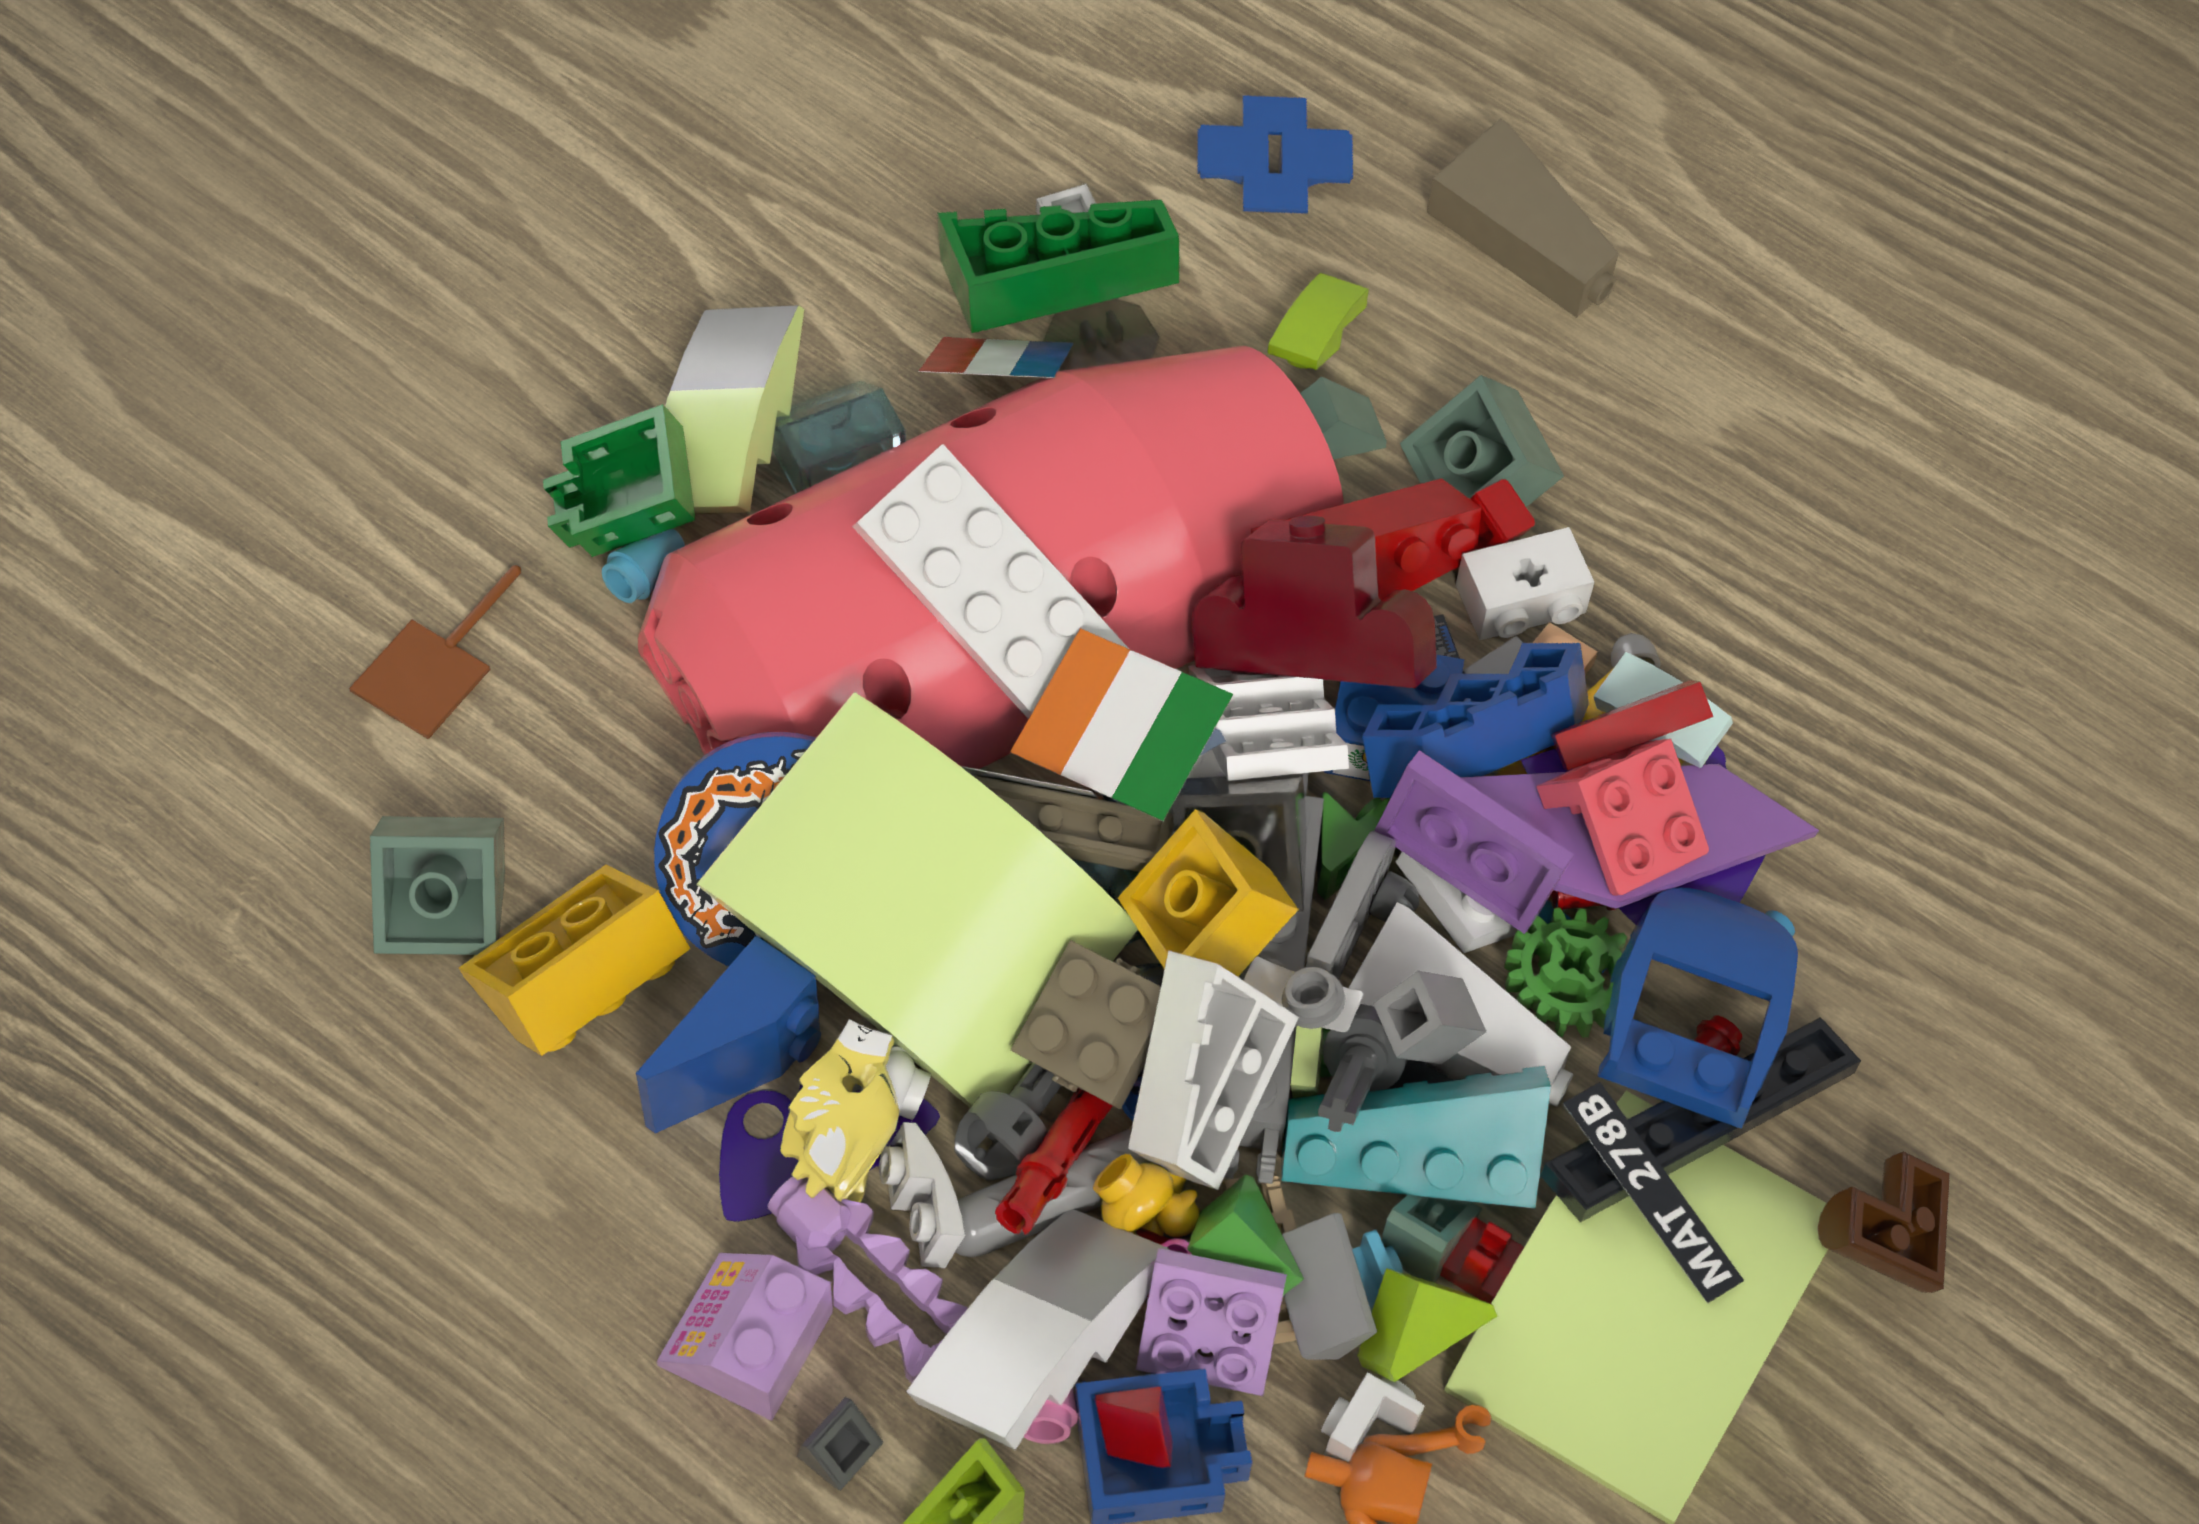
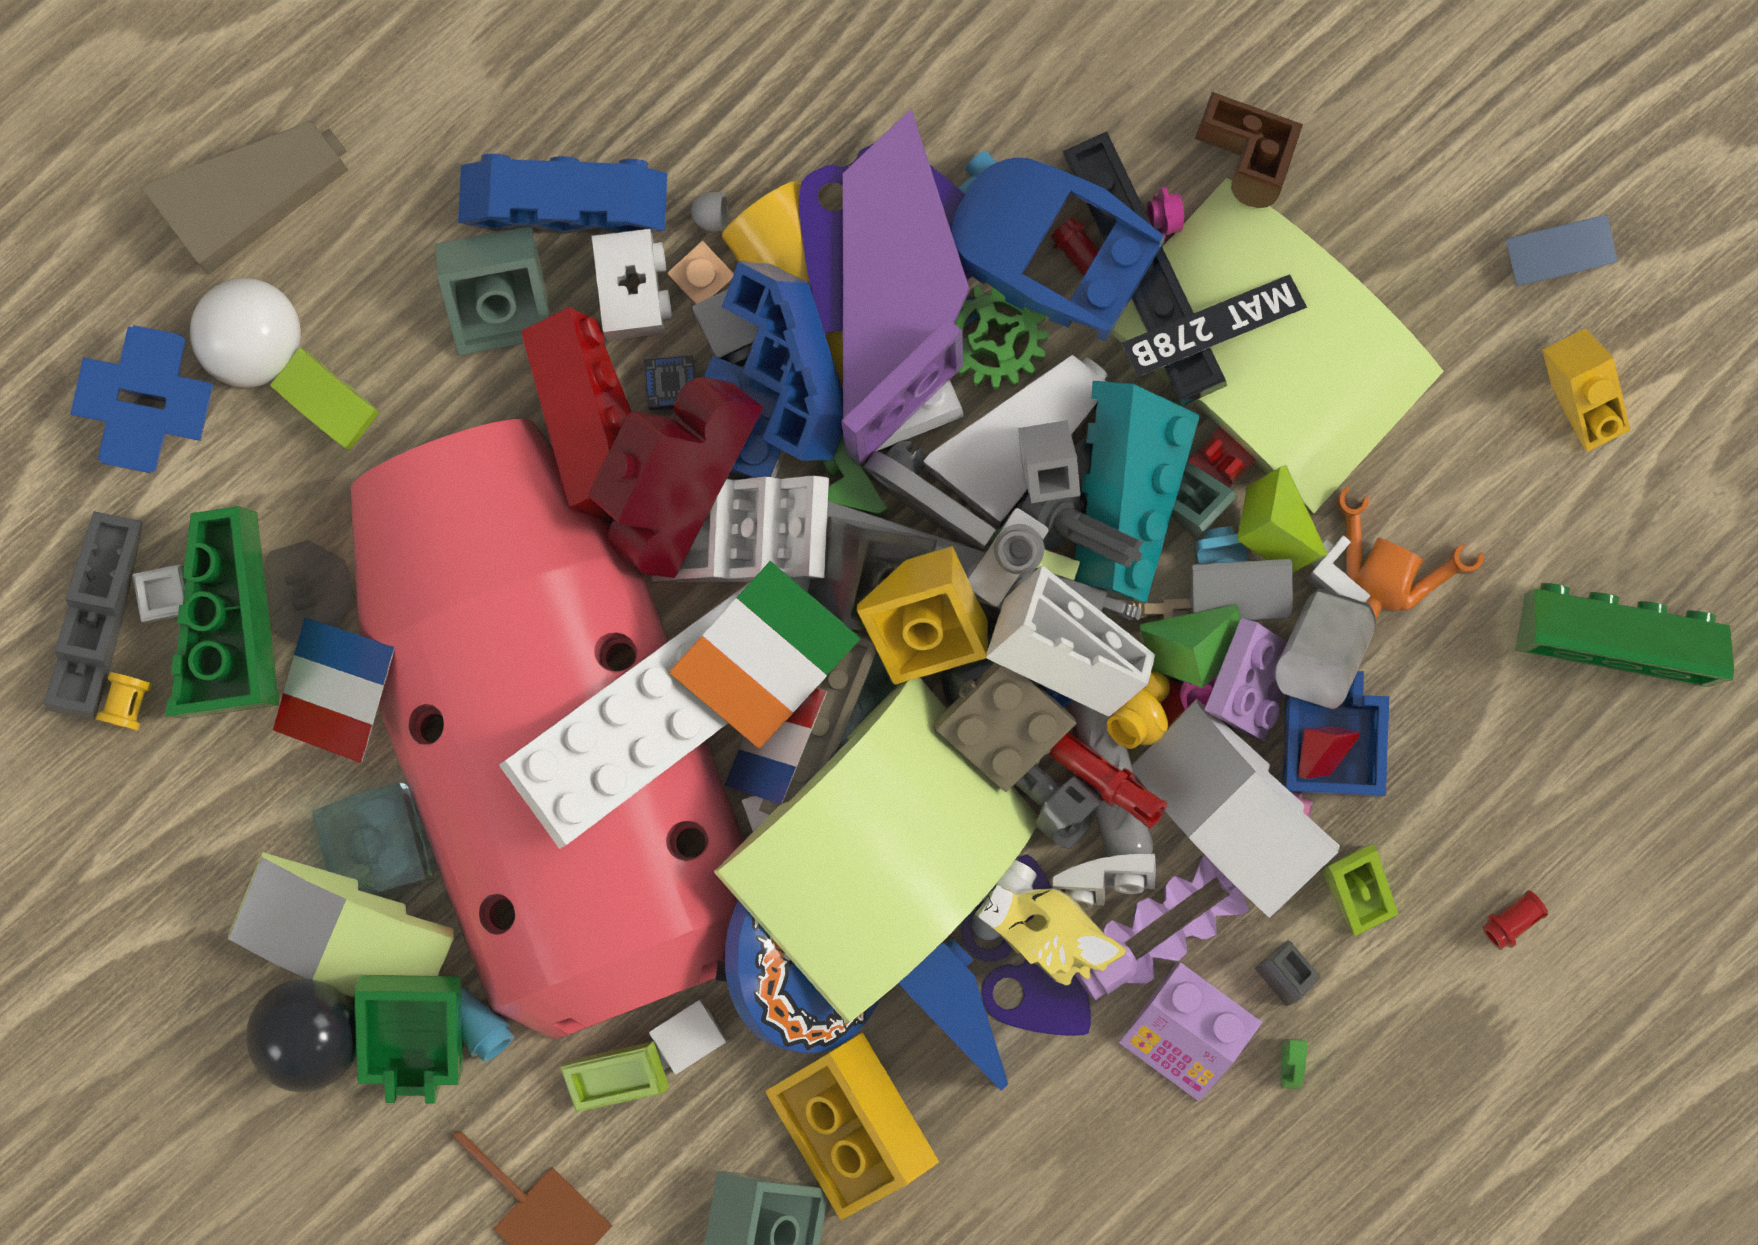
camera: 75 degrees left, 25 degrees up
sand green slope [1300,377,1387,460] -> none
red slope [1470,479,1535,550] -> none
coral bracket [1536,739,1709,896] -> none
red piece [1551,680,1714,770] -> none
light aqua slope [1594,652,1733,768] -> none
none -> dark grey slope [44,511,143,720]
none -> yellow bush [96,672,152,731]
none -> white piece [190,278,301,388]
none -> black piece [246,979,357,1092]
none -> blue brick [458,154,667,234]
none -> lime tile [560,1041,670,1112]
none -> white brick [649,999,729,1075]
none -> dark pink plate [1147,187,1184,241]
none -> flat silver piece [1276,588,1376,709]
none -> bright green tile [1280,1039,1307,1089]

